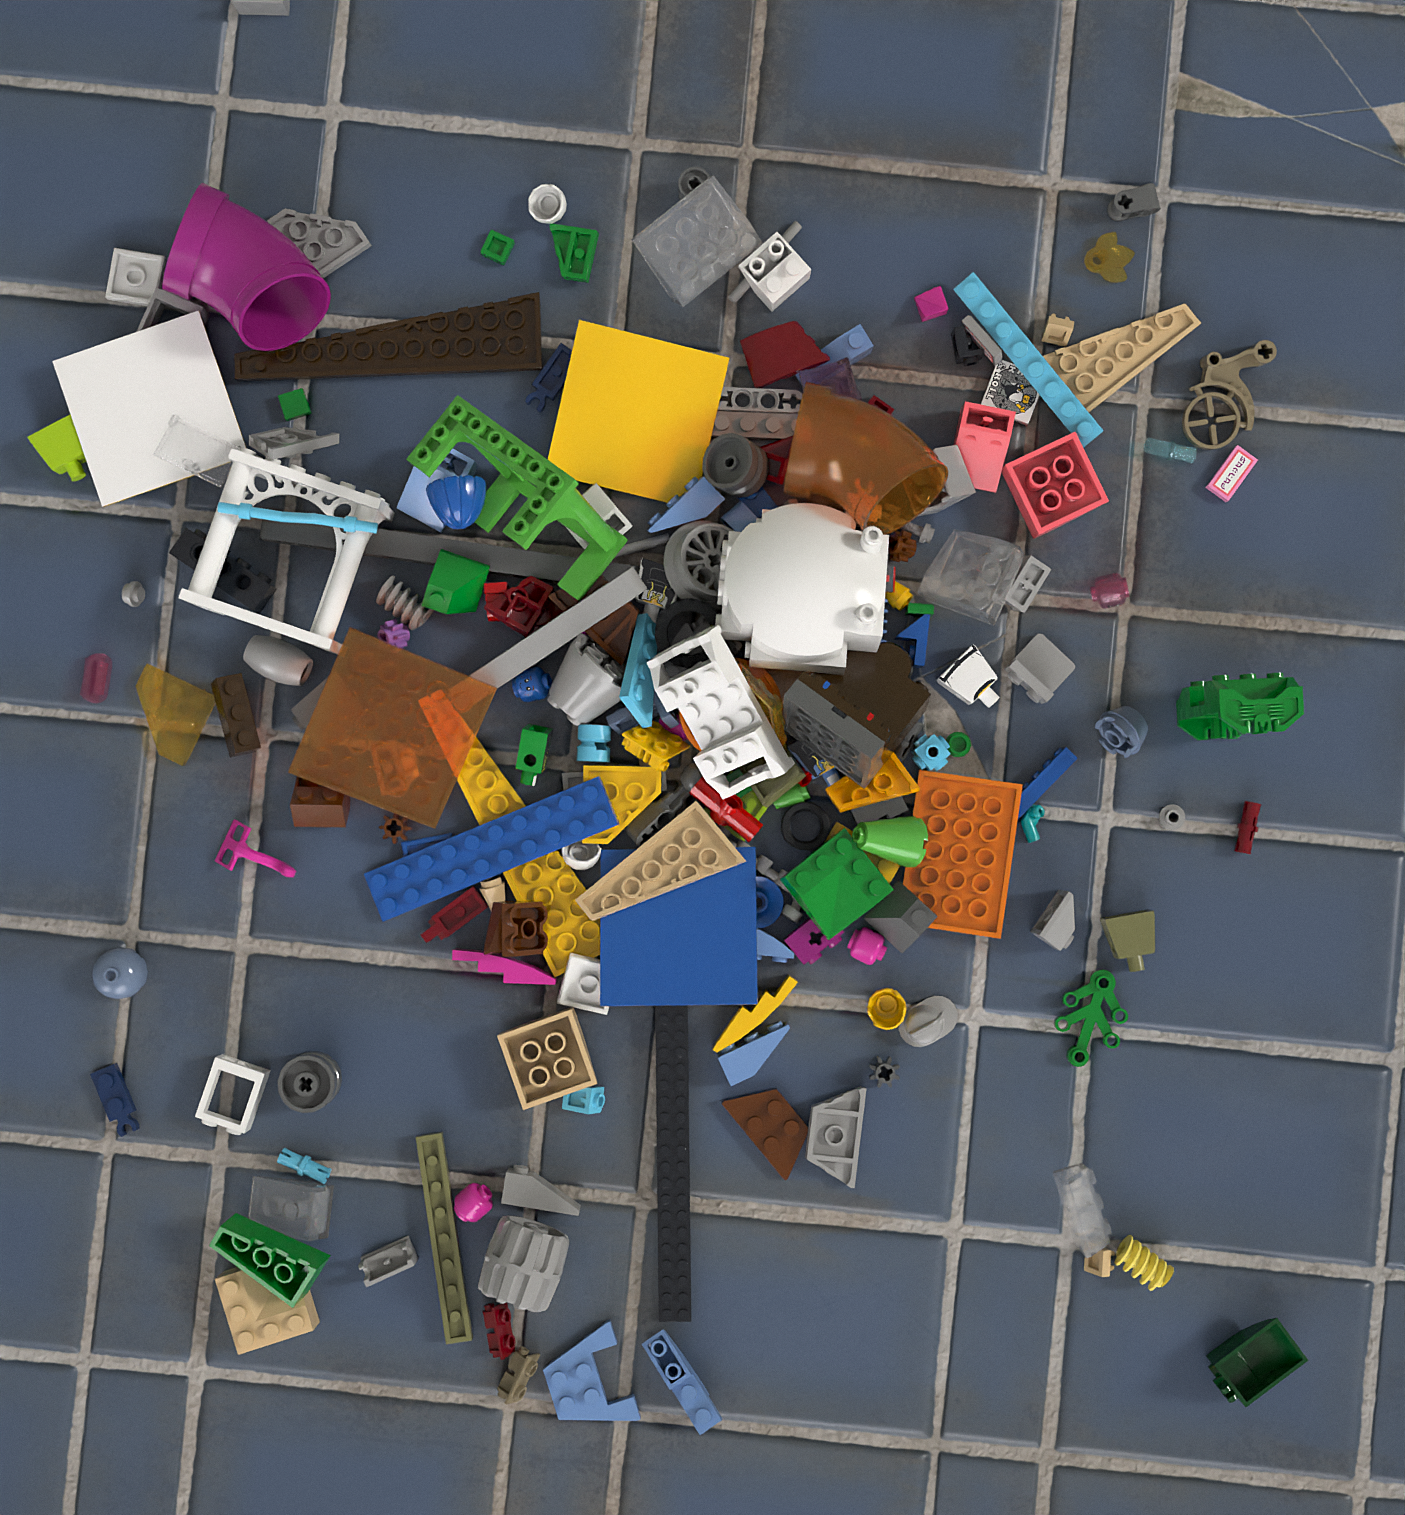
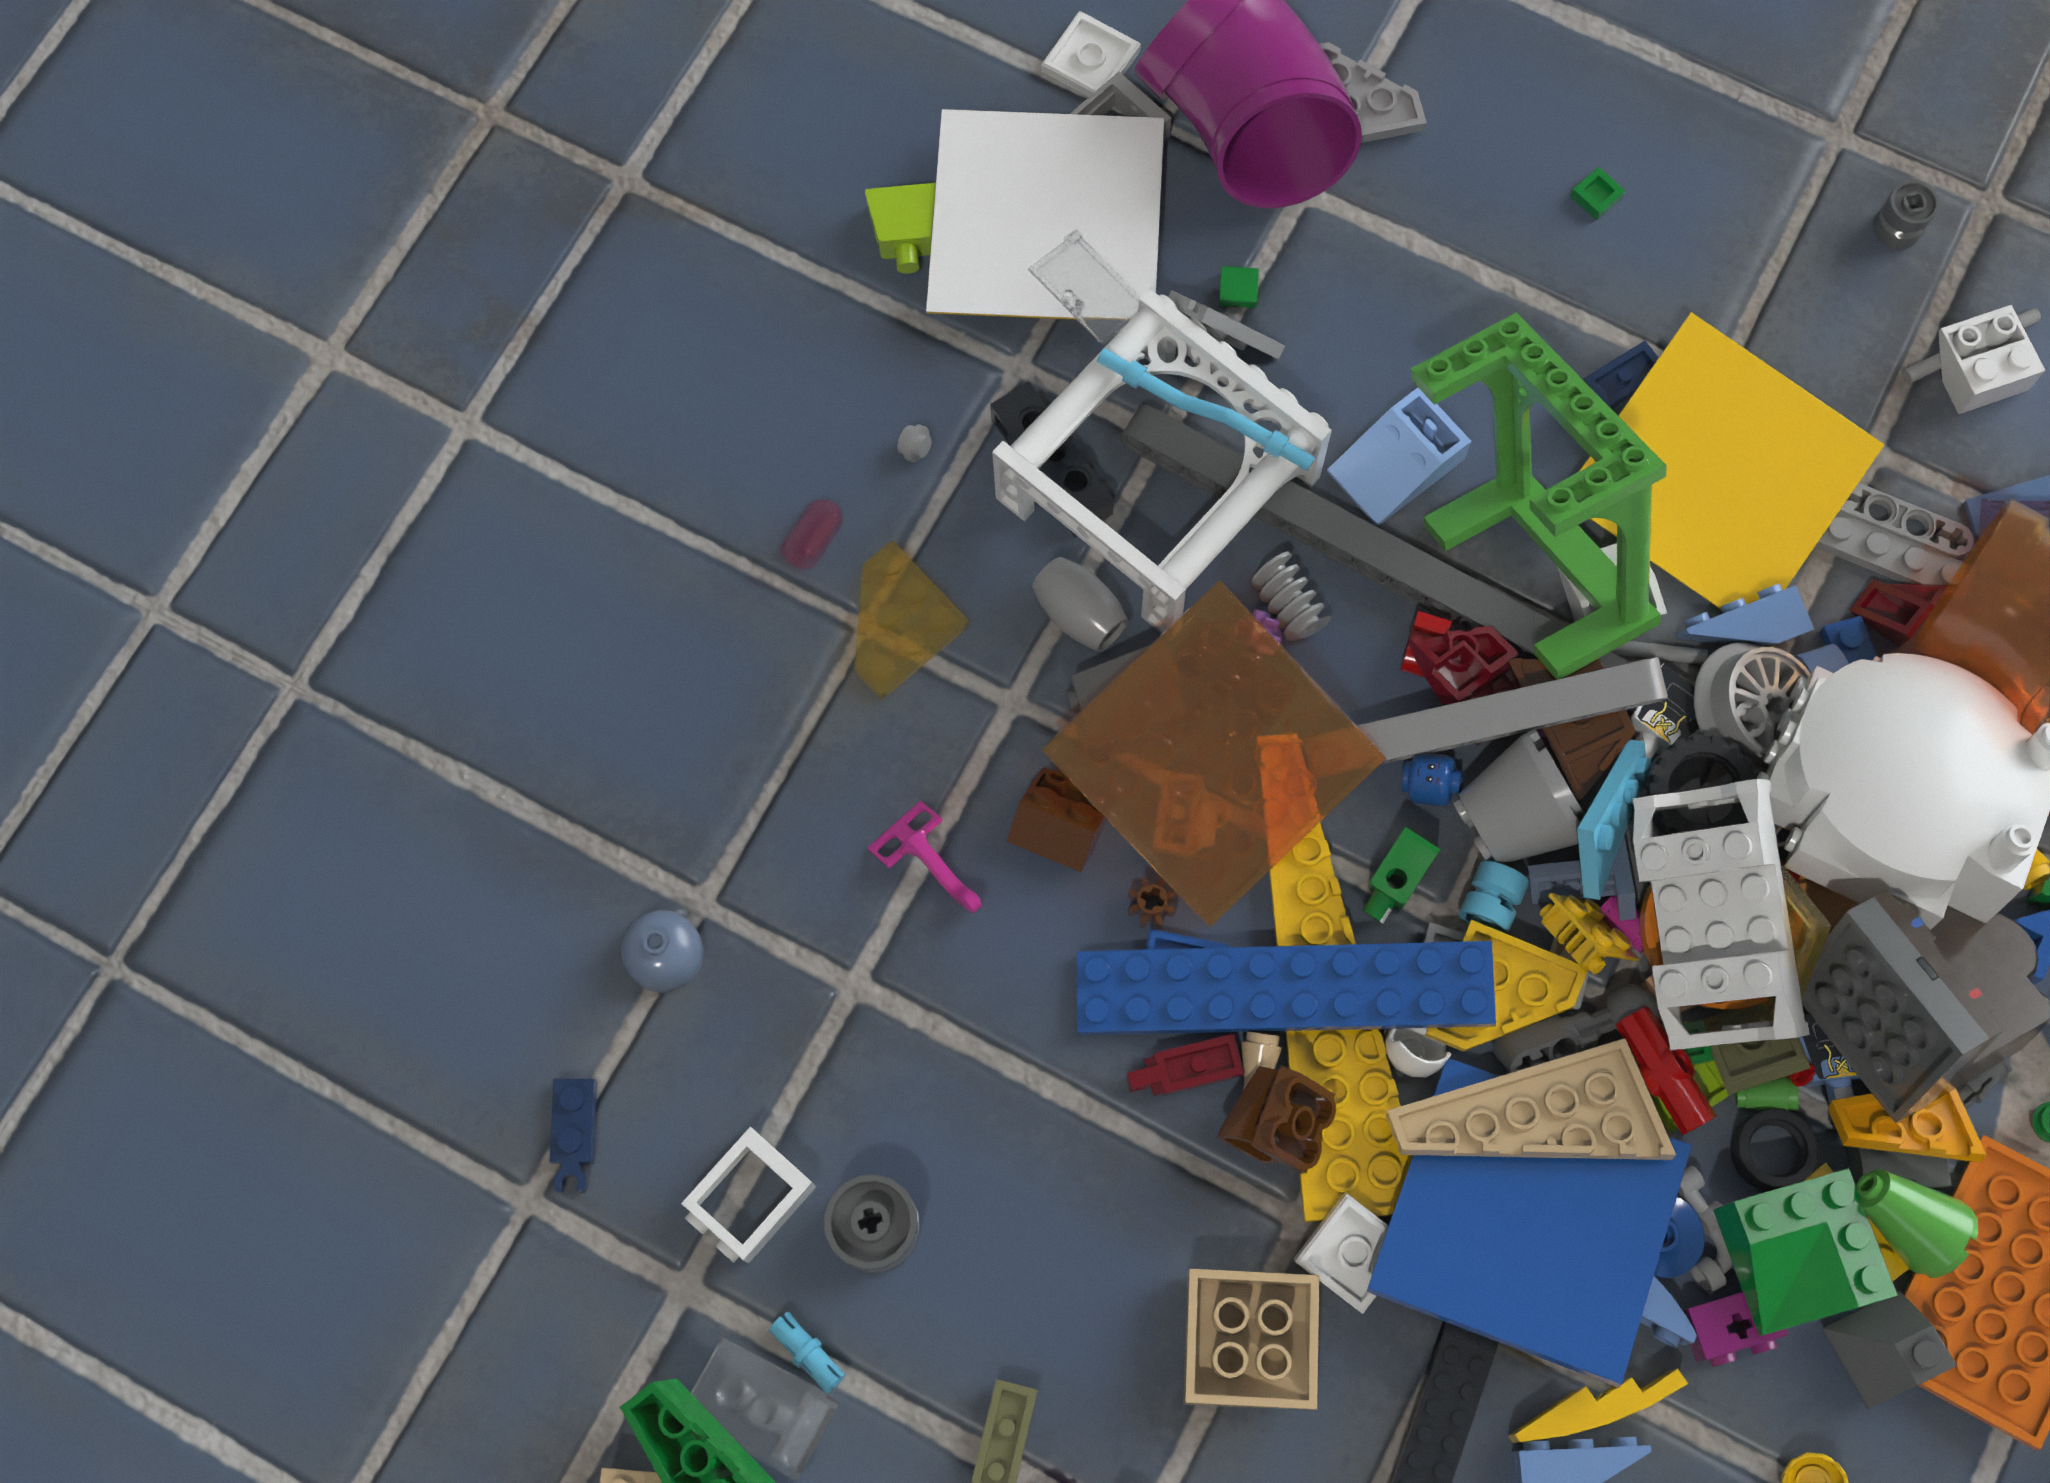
camera: 25 degrees right, 15 degrees down
dark brown brick [211,673,261,758] -> none
dark brown wing [234,292,543,381] -> none
green slope [422,549,490,614] -> none
blue hair [426,475,486,530] -> none
dark pink slope [452,948,558,985] -> none
white hair [528,184,567,224] -> none
green wing [549,224,599,283] -> none
medium azure bracket [562,1086,605,1114] -> none
clear slope [631,175,763,307] -> none
dark grey wheel [702,433,769,498] -> none
dark red slope [740,321,830,389] -> none
dark pink head [847,927,888,965] -> none
medium azure brick [911,734,951,771] -> none

